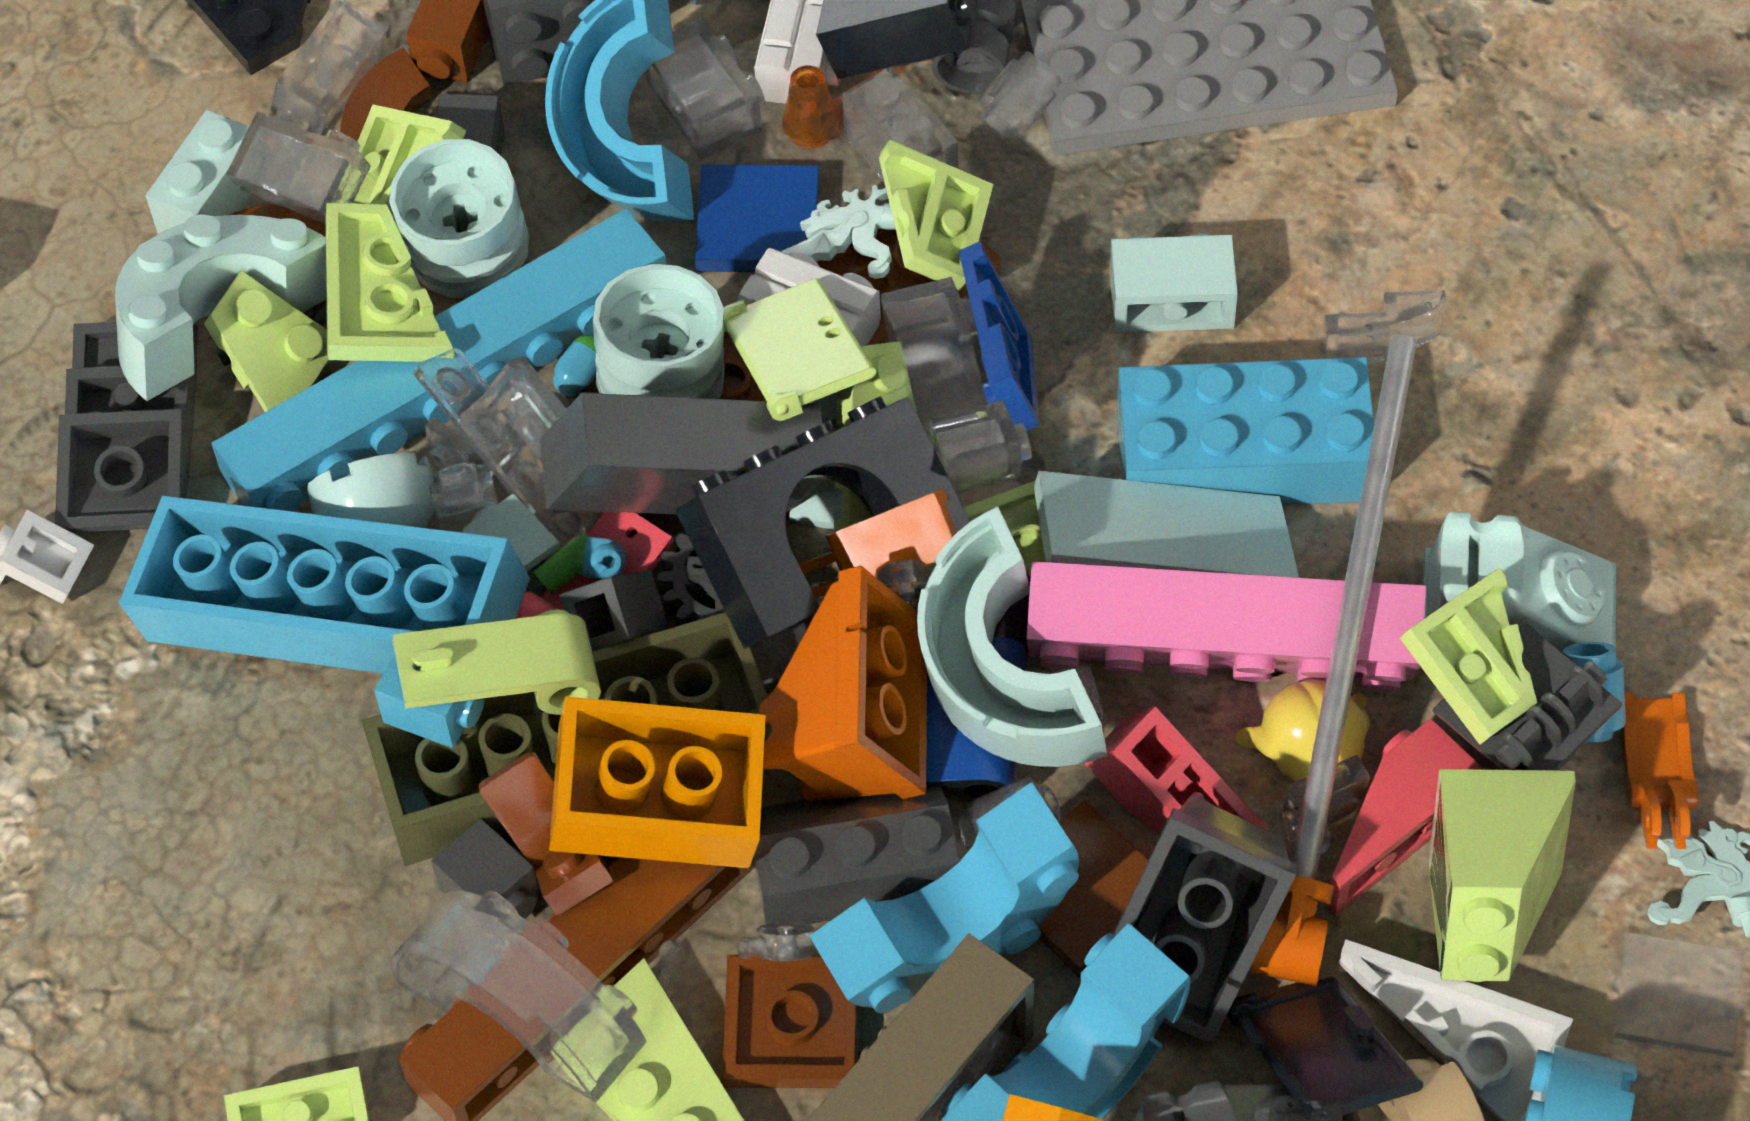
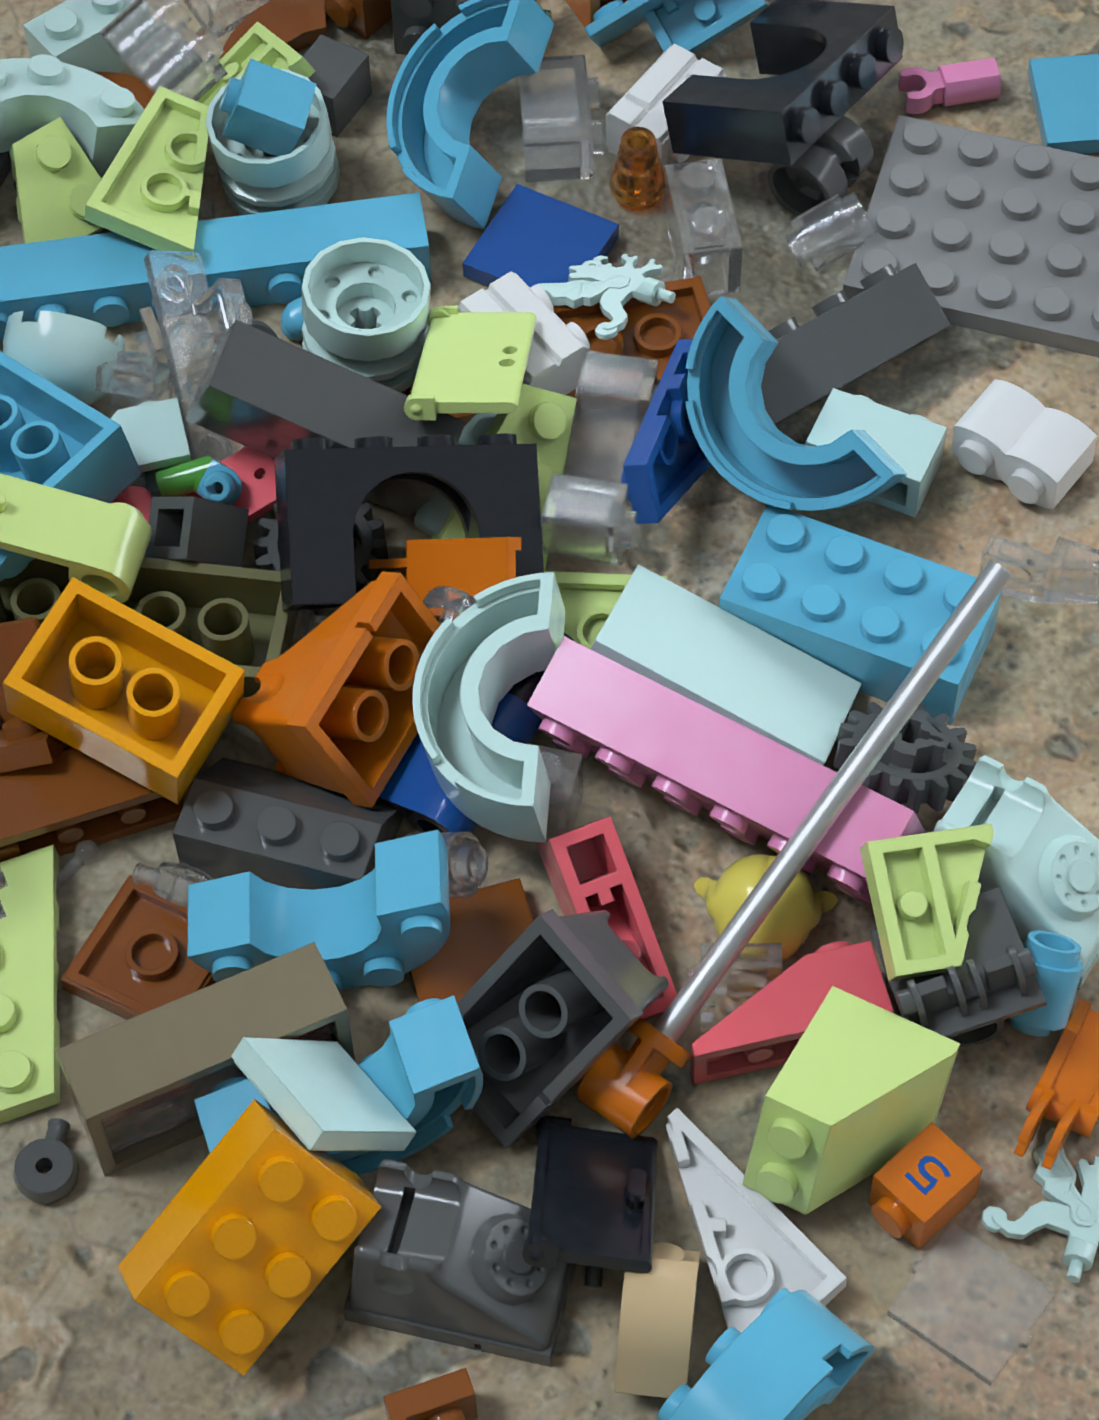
camera: 25 degrees right, 0 degrees up
yellowish green wing [879,139,994,291] -> none
none -> medium azure brick [219,58,317,157]
none -> light aqua tile [231,1037,416,1151]
none -> medium azure brick [685,296,907,511]
none -> dark grey brick [761,263,950,425]
none -> dark grey gear [834,702,977,814]
none -> orange brick [868,1122,983,1250]
none -> white brick [951,379,1097,509]

